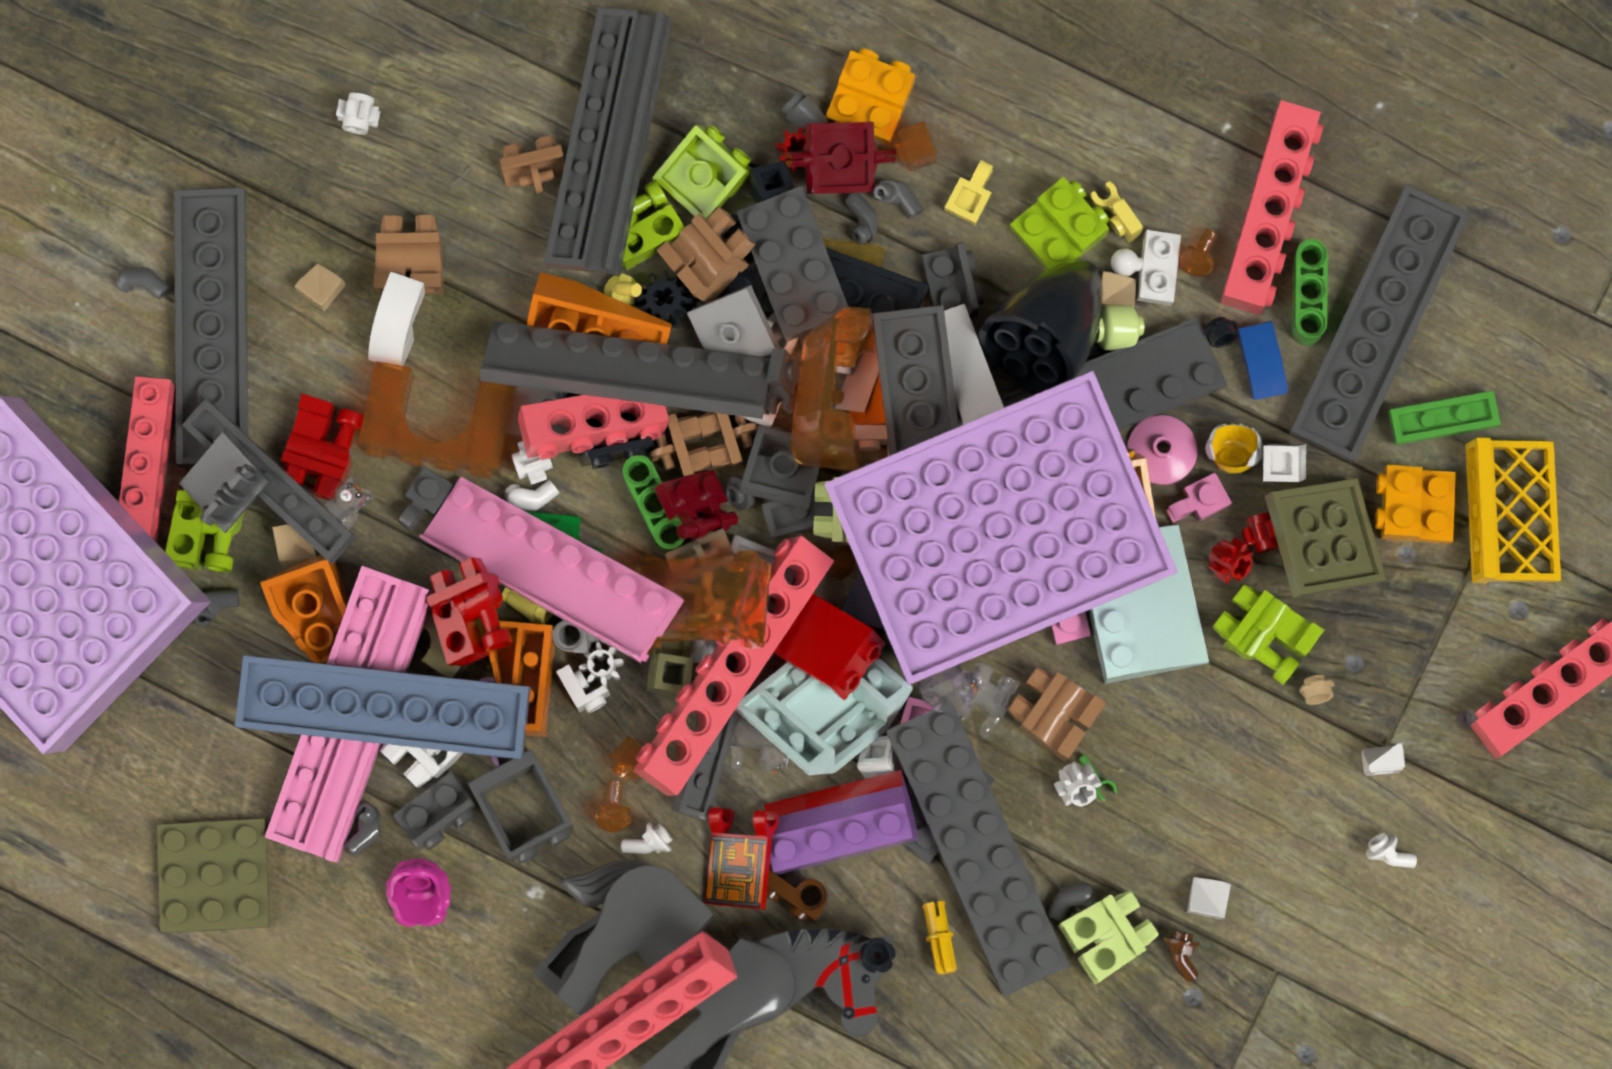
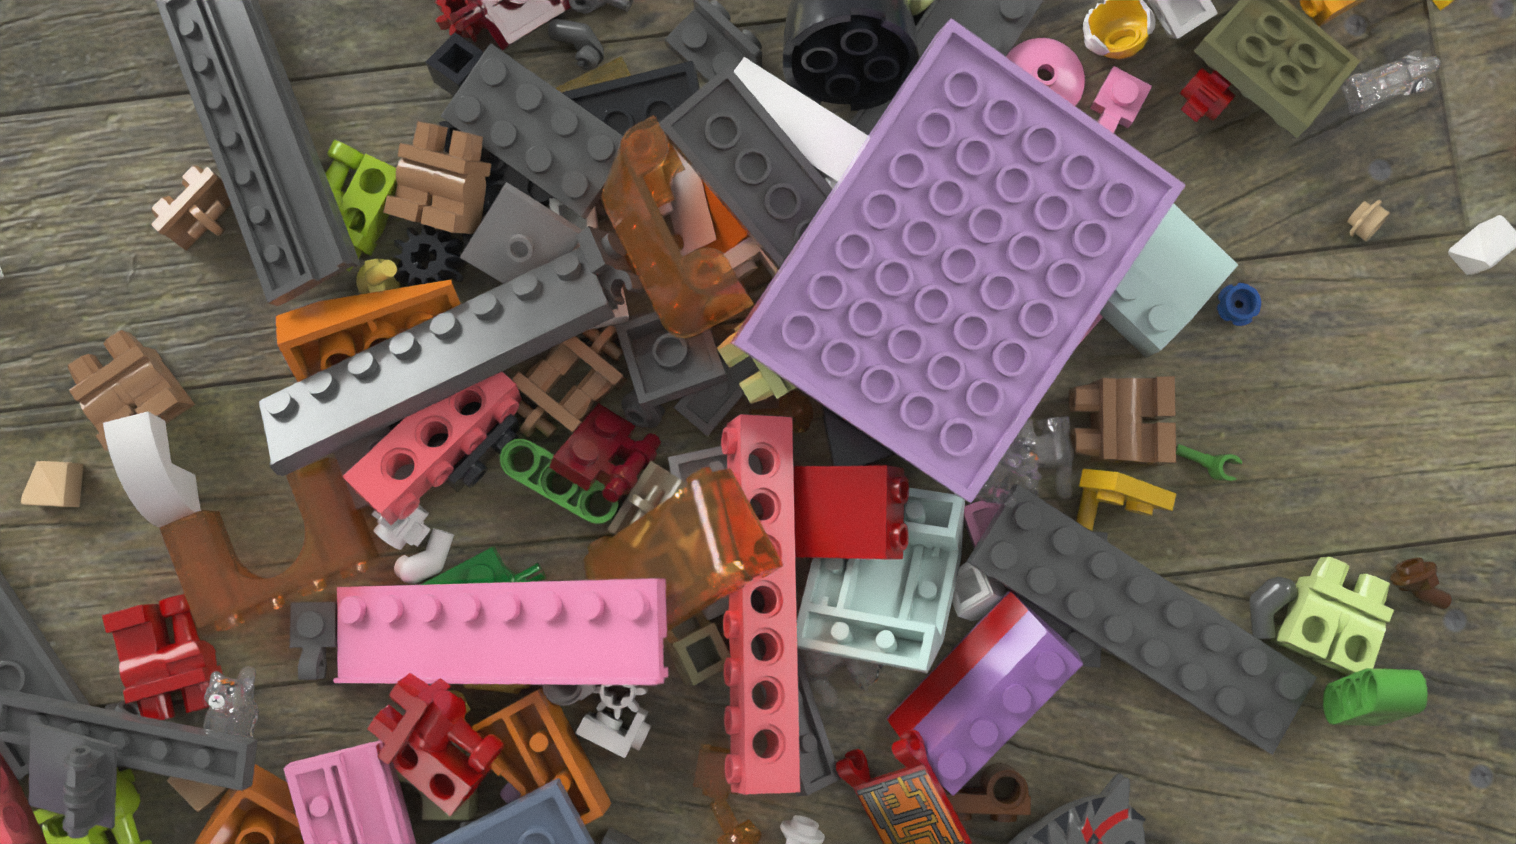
camera: 30 degrees left, 5 degrees up
lime plate [652,124,752,218] -> none
black plate [859,937,896,973] -> none
yellow axle [922,901,957,975] -> none
white gear [1054,762,1102,807] -> none
white slope [1186,877,1231,920] -> none
red gear [1208,537,1253,583] -> none
lime hips [1212,584,1324,685] -> none
none -> yellow plate [1076,469,1176,531]
none -> blue plate [1217,283,1261,326]
none -> bright green beam [1323,668,1428,726]
none -> clear animal [1341,50,1441,117]

